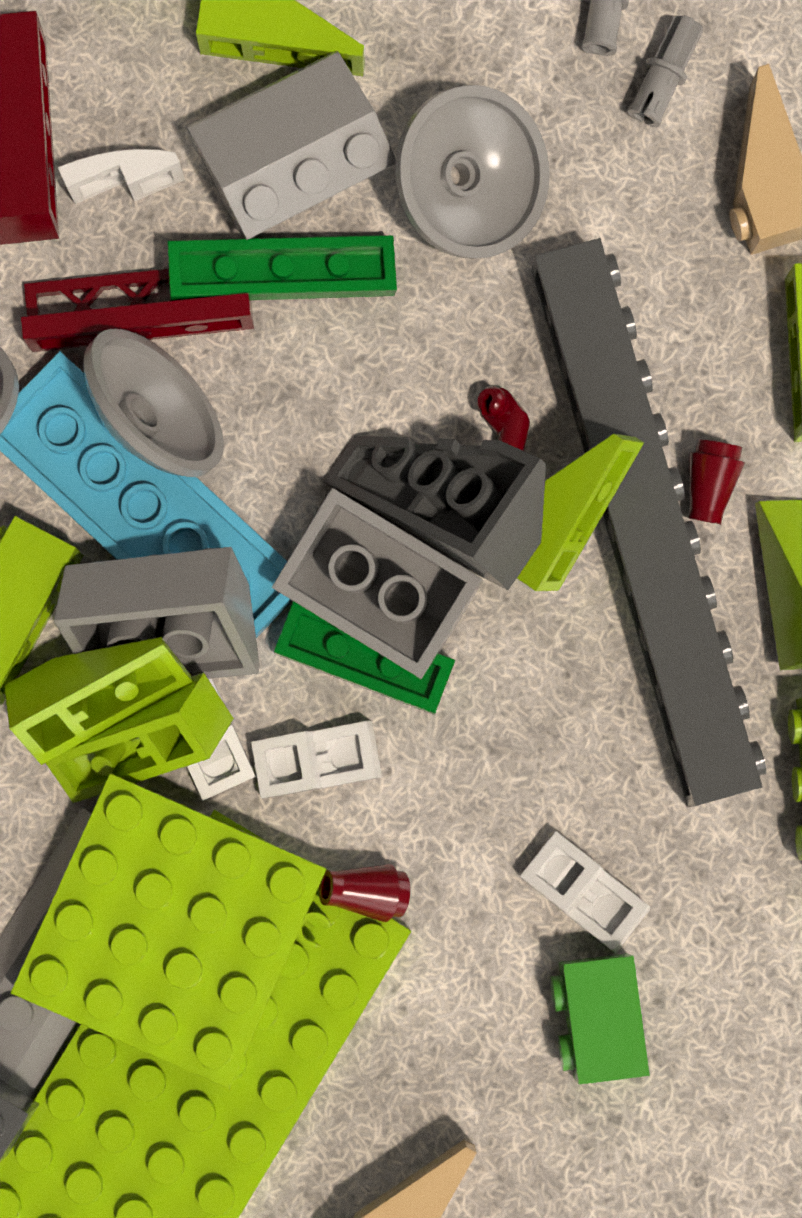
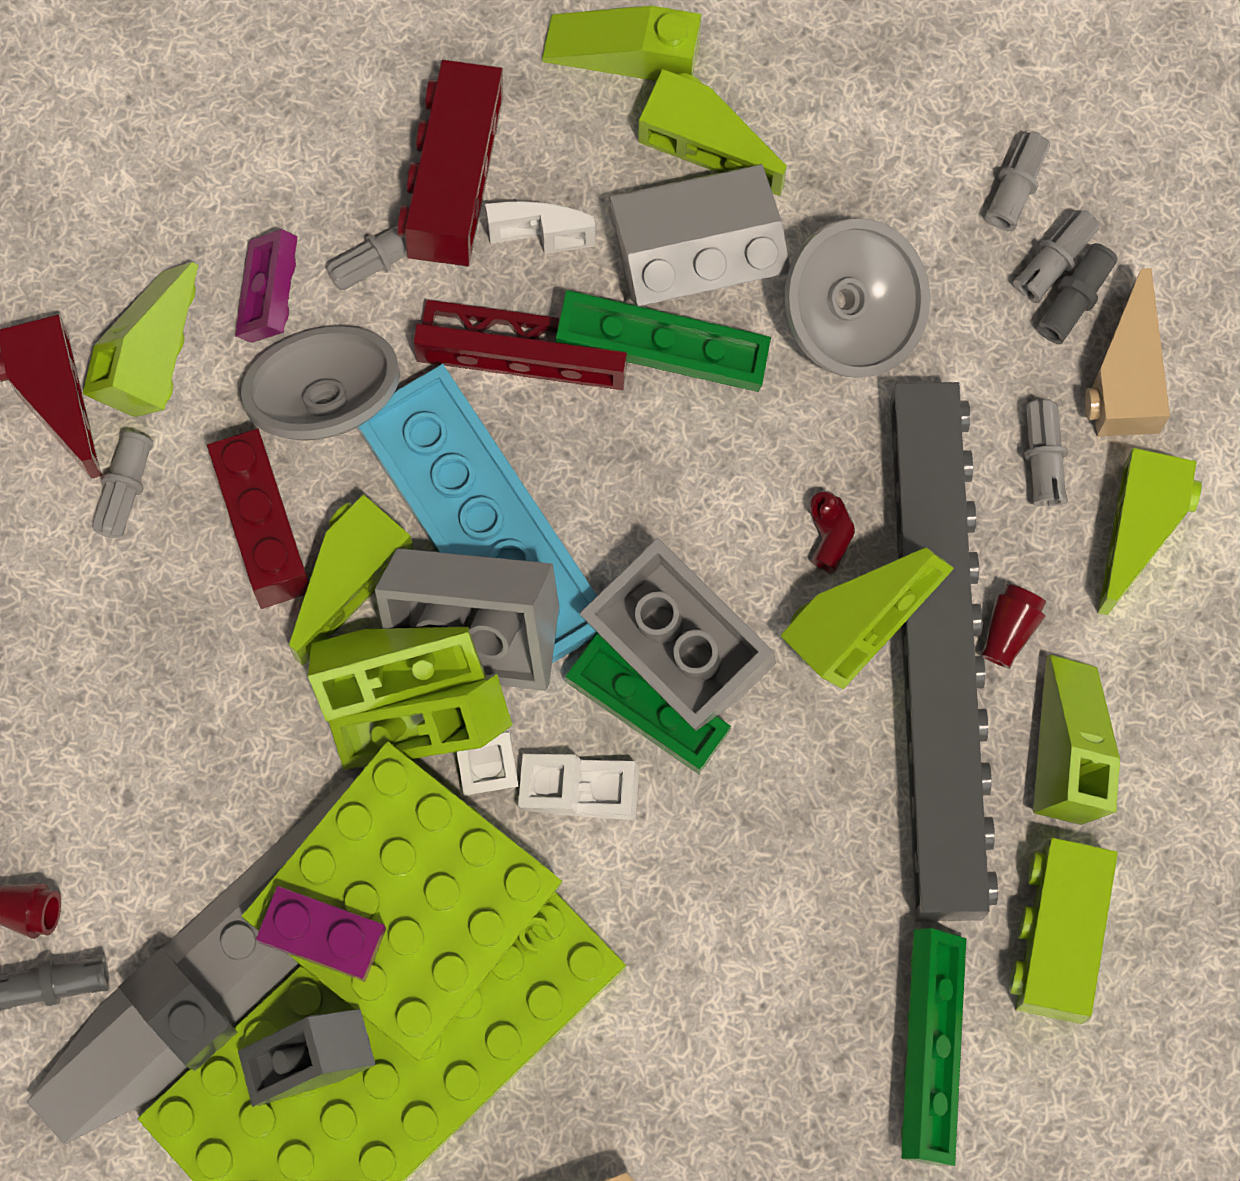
camera: 15 degrees right, 10 degrees down
light grey dish [84,329,224,477] -> none
dark red cone [319,864,410,922] -> none
dark grey wedge [323,436,546,590] -> none
white slope [520,831,651,954] -> none
bright green brick [550,953,650,1085] -> none
none -> dark grey slope [238,1009,376,1107]
none -> magenta plate [256,886,386,982]
none -> green plate [901,928,967,1166]
none -> light grey axle [1025,399,1068,507]
none -> dark grey pin [1037,243,1118,344]

